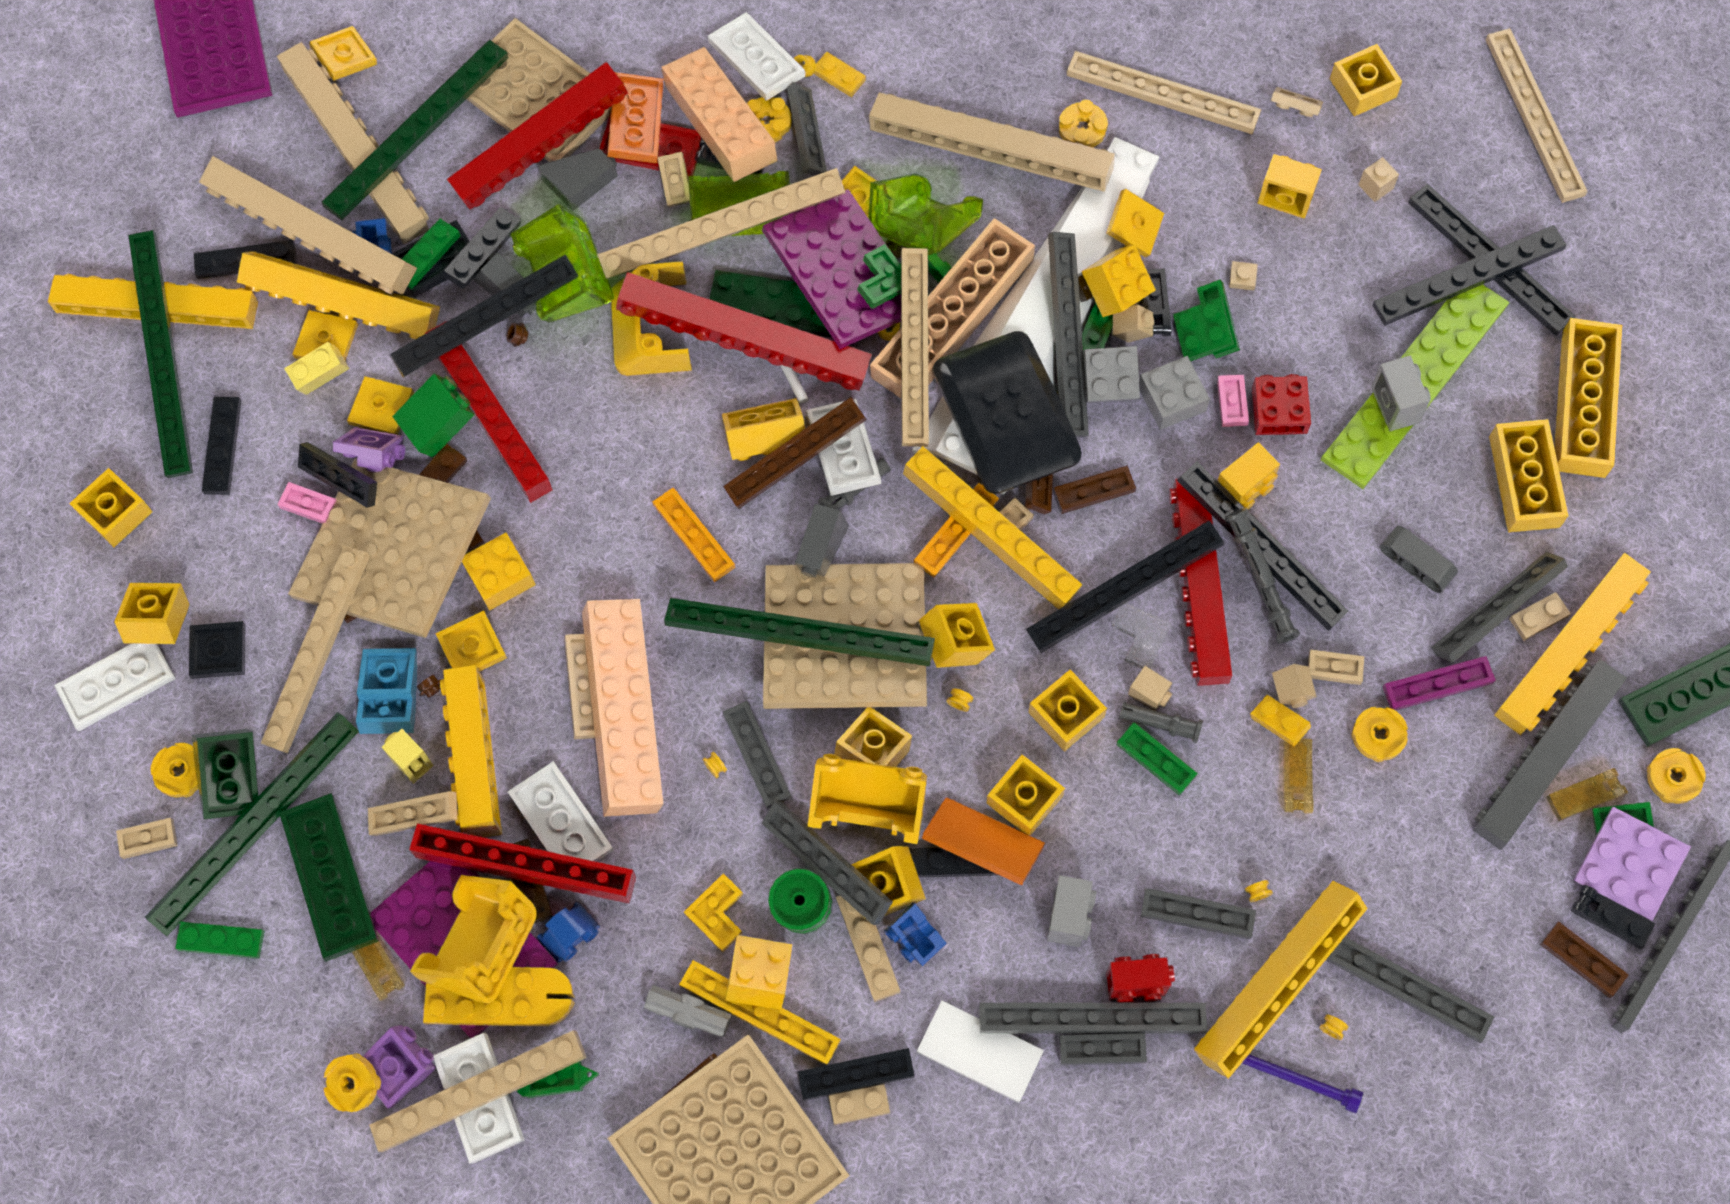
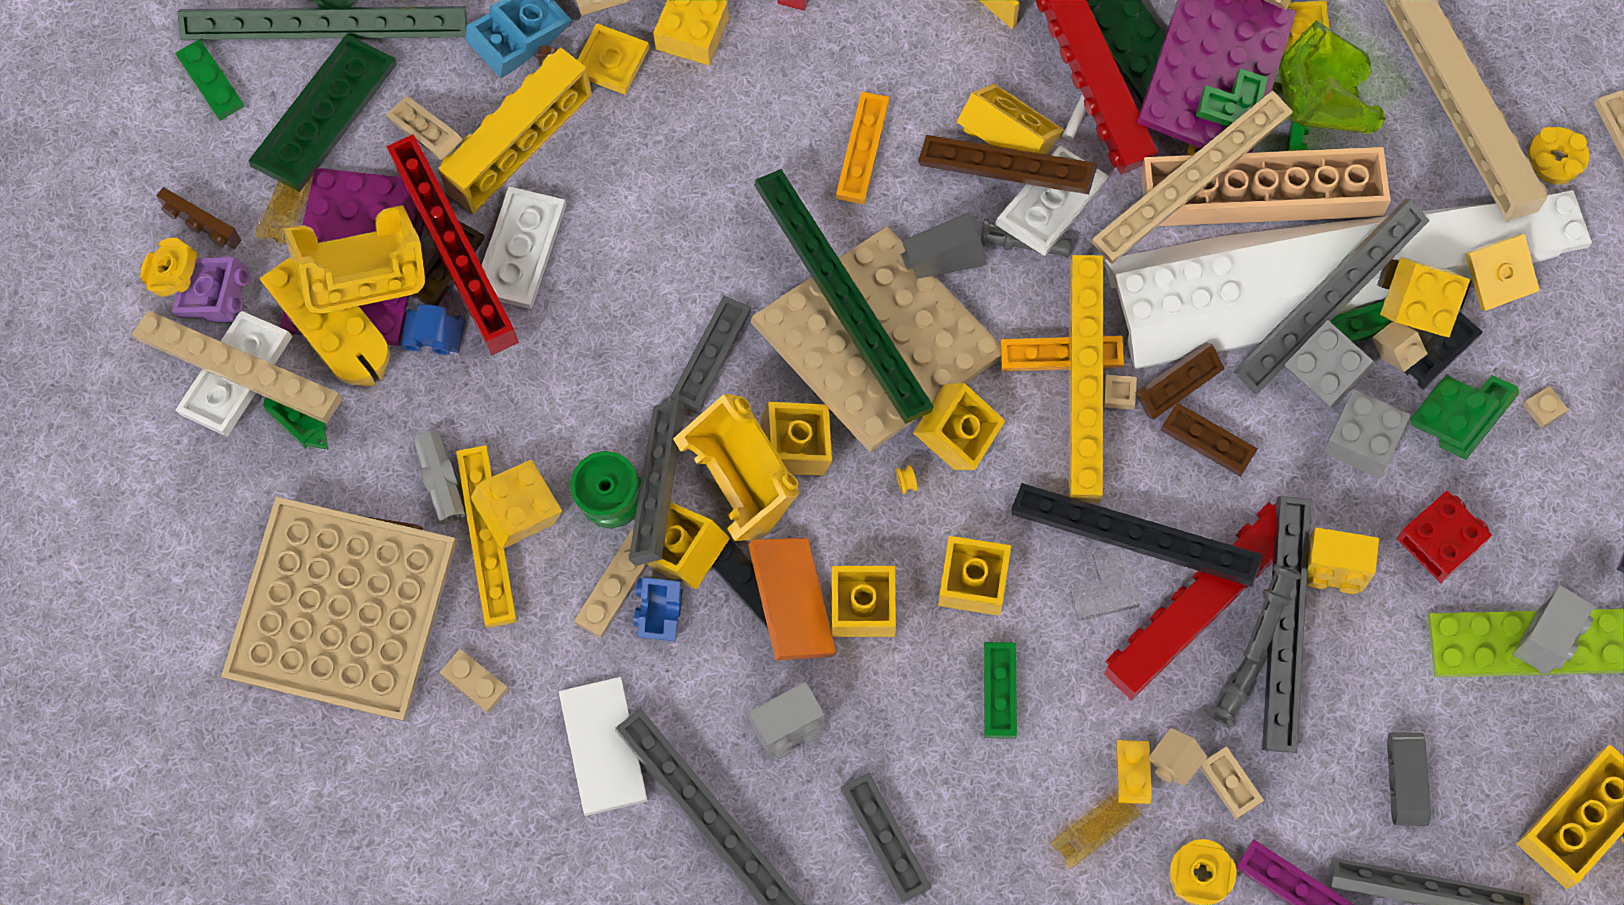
camera: 50 degrees right, 0 degrees up
light yellow brick [381,729,434,784] -> none
tan plate [564,634,595,740] -> none
light nougat brick [582,599,664,817] -> none
yellow plate [684,873,743,953] -> none
yellow bush [702,751,727,779] -> none
black plate [797,1048,915,1101] -> none
black wedge [933,331,1082,494] -> none
dark grey plate [1059,1033,1147,1065] -> none
red brick [1106,954,1175,1003] -> none
dark grey pin [1119,702,1203,743] -> none
tan brick [1128,666,1173,711] -> none
bright pink plate [1217,375,1249,427] -> none
yellow bush [1245,880,1273,902] -> none
none -> reddish brown plate [156,187,242,250]

